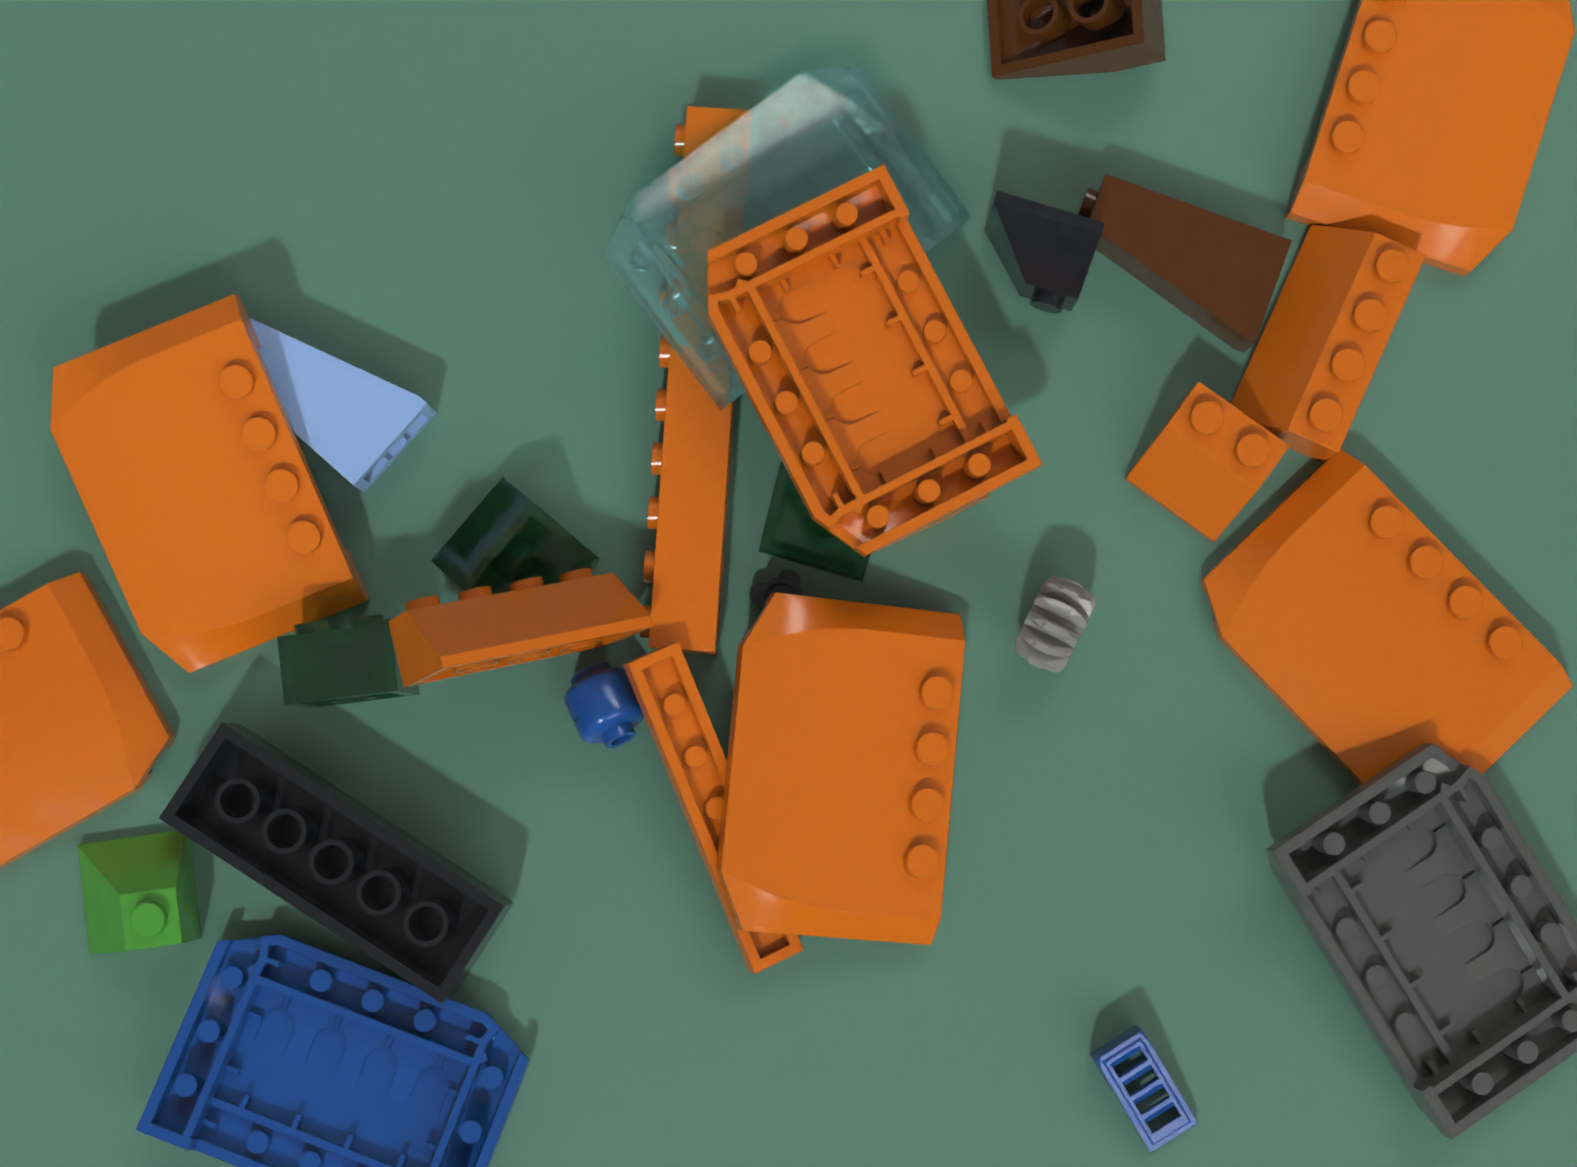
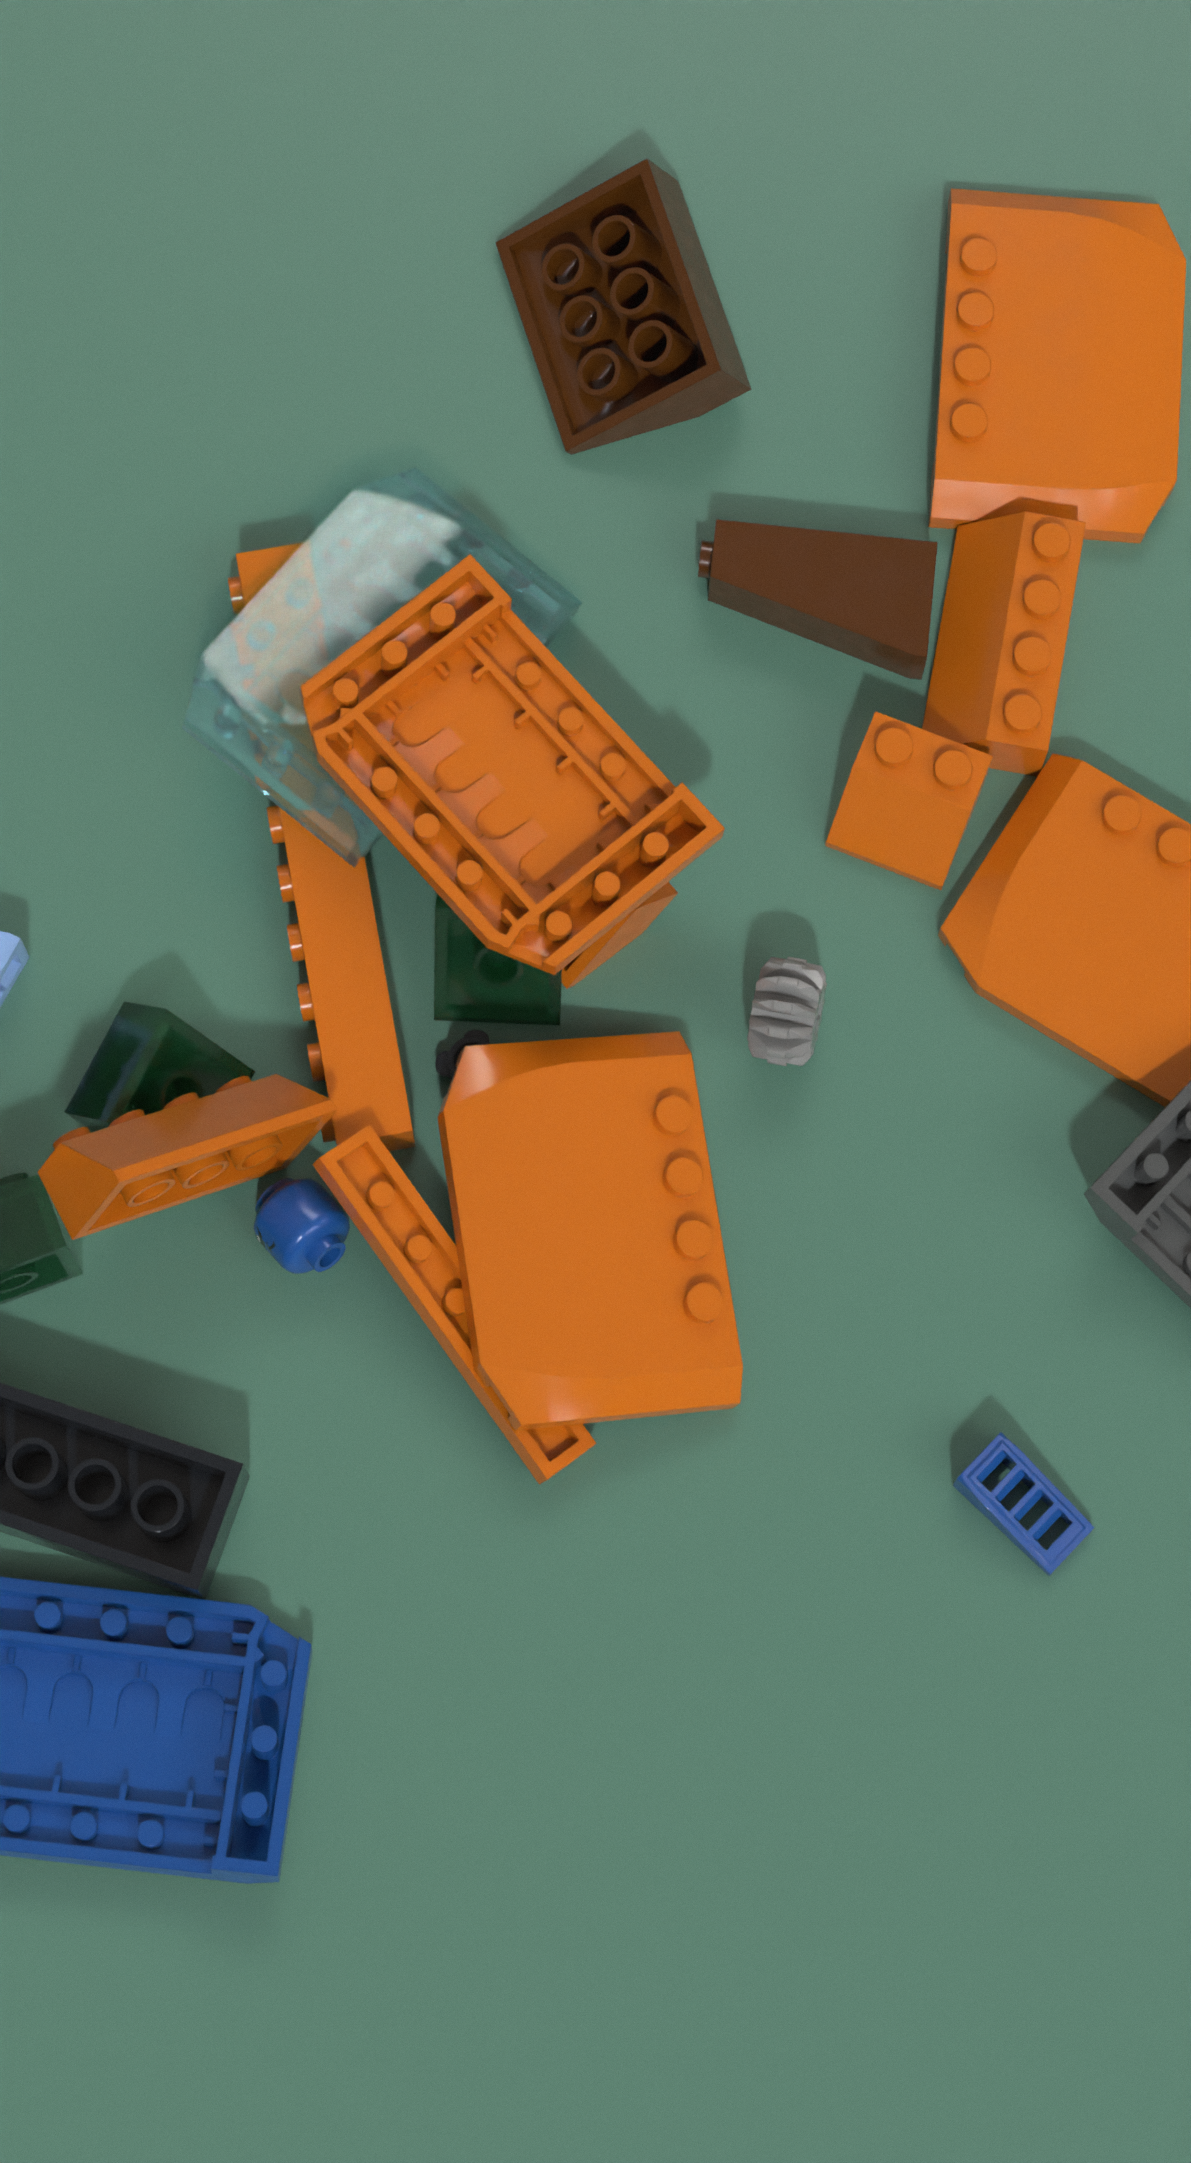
camera: 20 degrees left, 10 degrees down
black slope [984,190,1105,314] -> none

